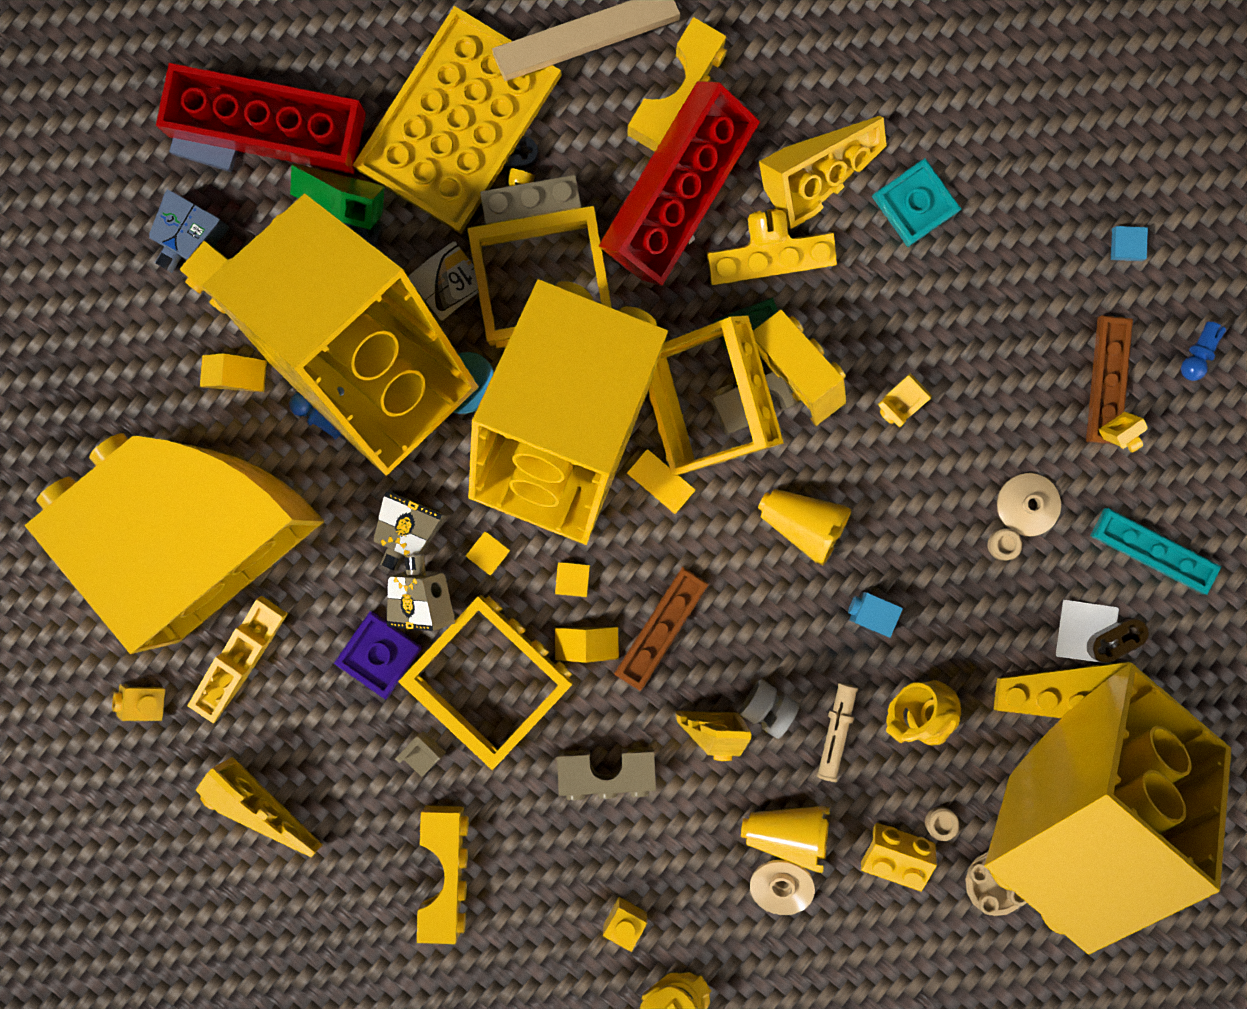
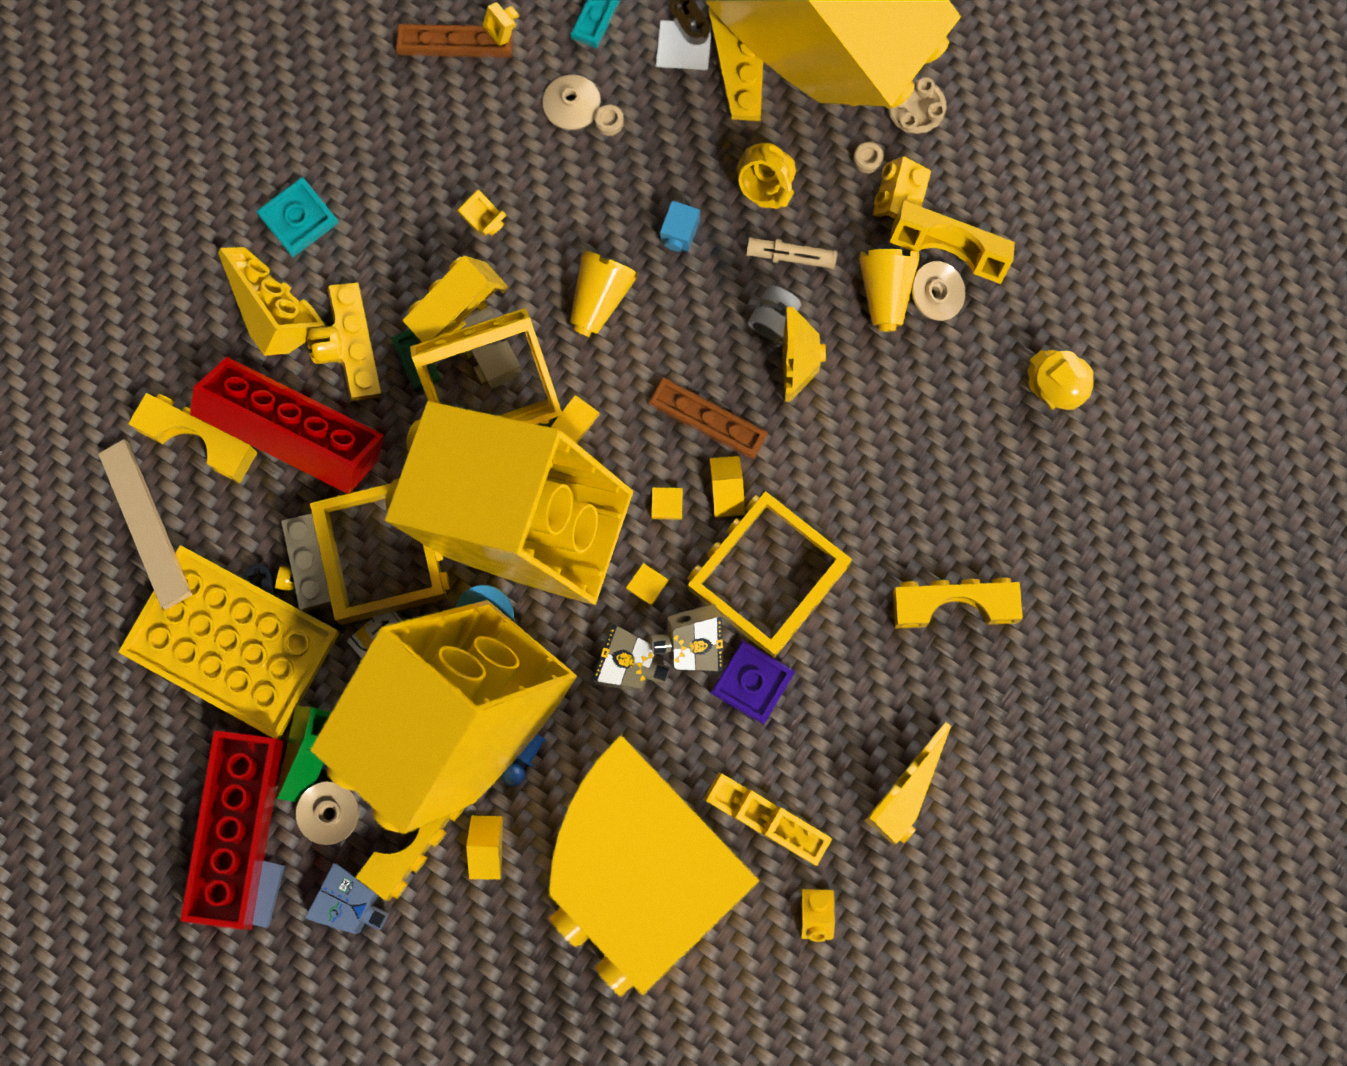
camera: 90 degrees left, 10 degrees down
dark tan panel [395,730,446,777] -> none
dark tan arch [557,747,656,800] -> none
yellow brick [603,897,647,952] -> none
dark azure tile [1111,226,1148,261] -> none
none -> tan dish [296,782,359,845]
none -> yellow arch [890,200,1015,284]

